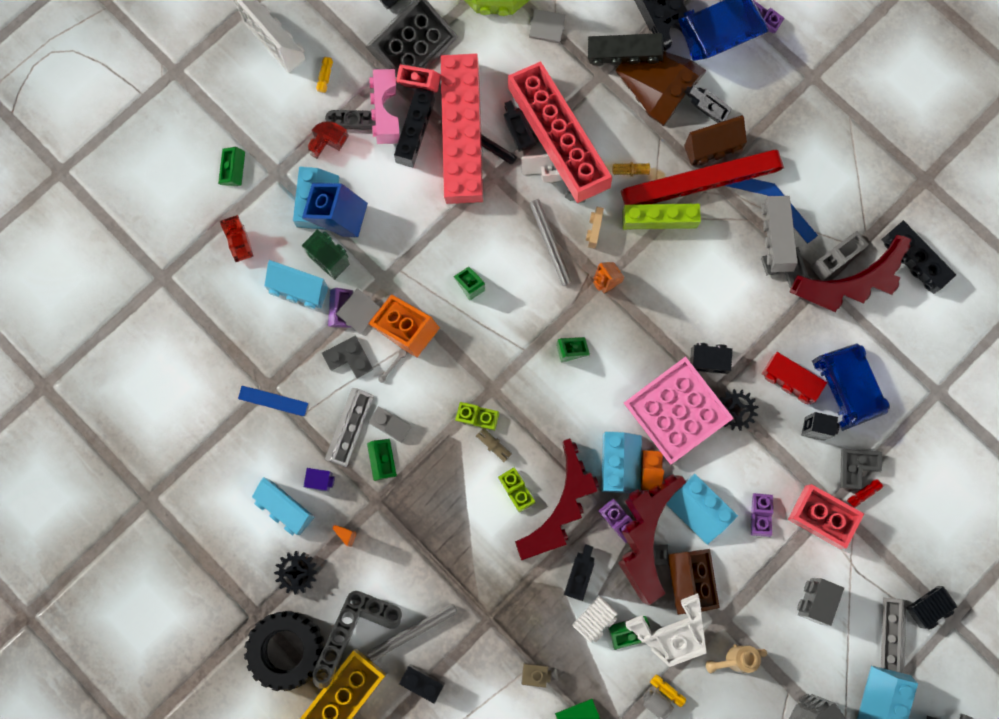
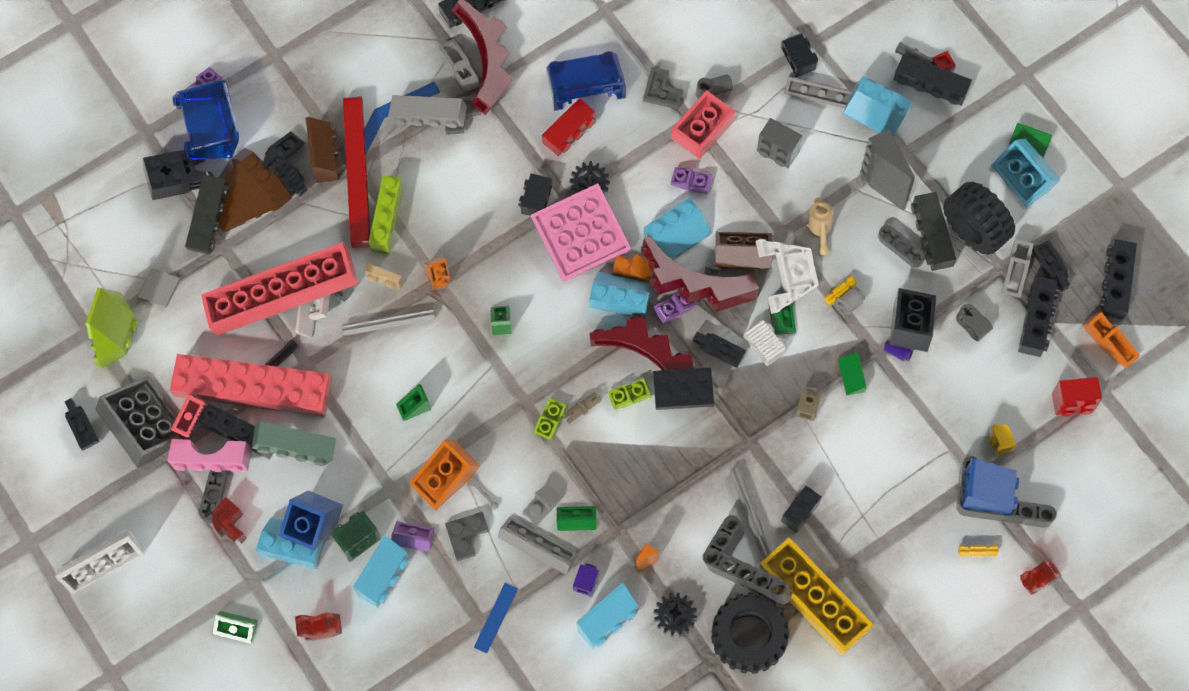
camera: 75 degrees left, 10 degrees down
yellow axle [316,57,333,93] -> none
light grey piece [336,288,380,334] -> none
black hinge [504,100,536,152] -> none
clear yellow axle [612,162,650,177] -> none
black brick [801,412,840,441] -> none
red axle [847,479,883,508] -> none
none -> sand green brick [252,421,336,466]
none -> black gear [274,159,308,197]
none -> black plate [653,367,714,410]
none -> dark grey piece [695,74,733,99]

